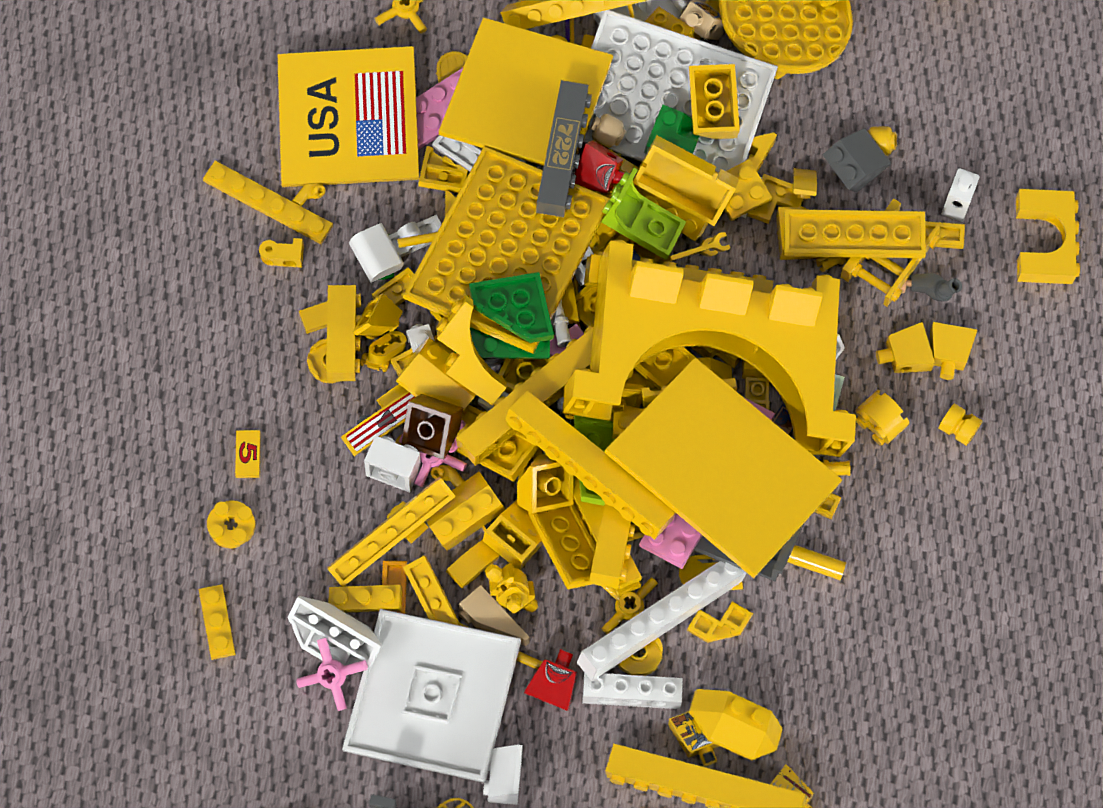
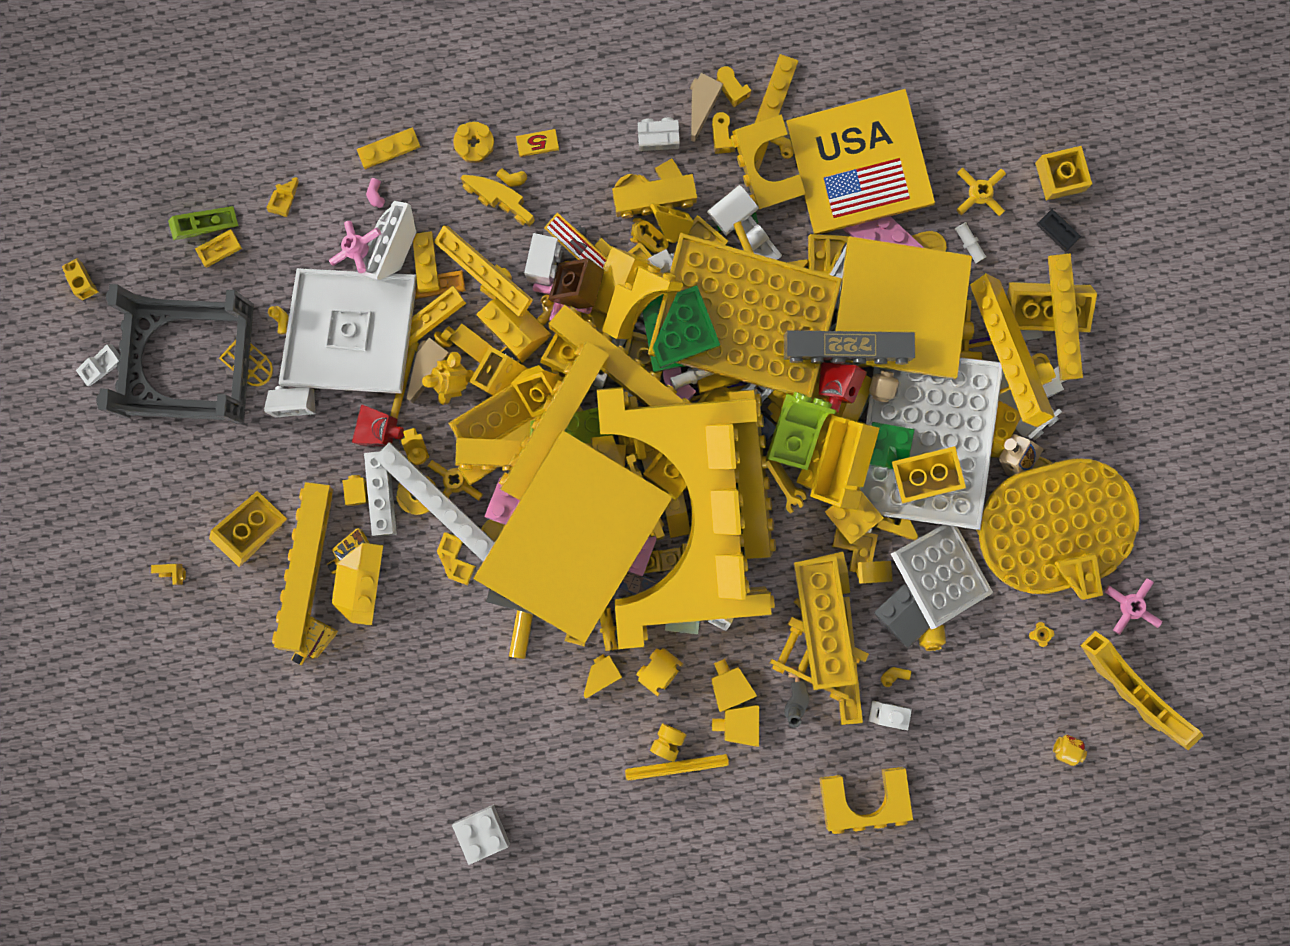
camera: 85 degrees right, 15 degrees up
none -> yellow slope [267,177,299,217]
none -> yellow arm [268,306,289,334]
none -> yellow brick [342,475,369,506]
none -> bright pink arm [366,178,385,208]
none -> yellow hips [401,428,429,465]
none -> yellow plate [434,326,455,348]
none -> white brick [452,805,510,865]
none -> yellow slope [461,175,535,227]
none -> yellow arm [496,168,528,187]
none -> yellow slope [583,654,622,699]
none -> yellow axle [625,754,729,781]
none -> white brick [638,117,680,151]
none -> tan slope [690,73,723,142]
none -> yellow leg [717,66,751,107]
none -> yellow arch [731,114,806,210]
none -> yellow arm [881,667,911,687]
none -> white plate [891,525,993,629]
none -> white pin [955,222,987,264]
none -> yellow plate [1029,622,1054,647]
none -> yellow head [1053,735,1087,766]

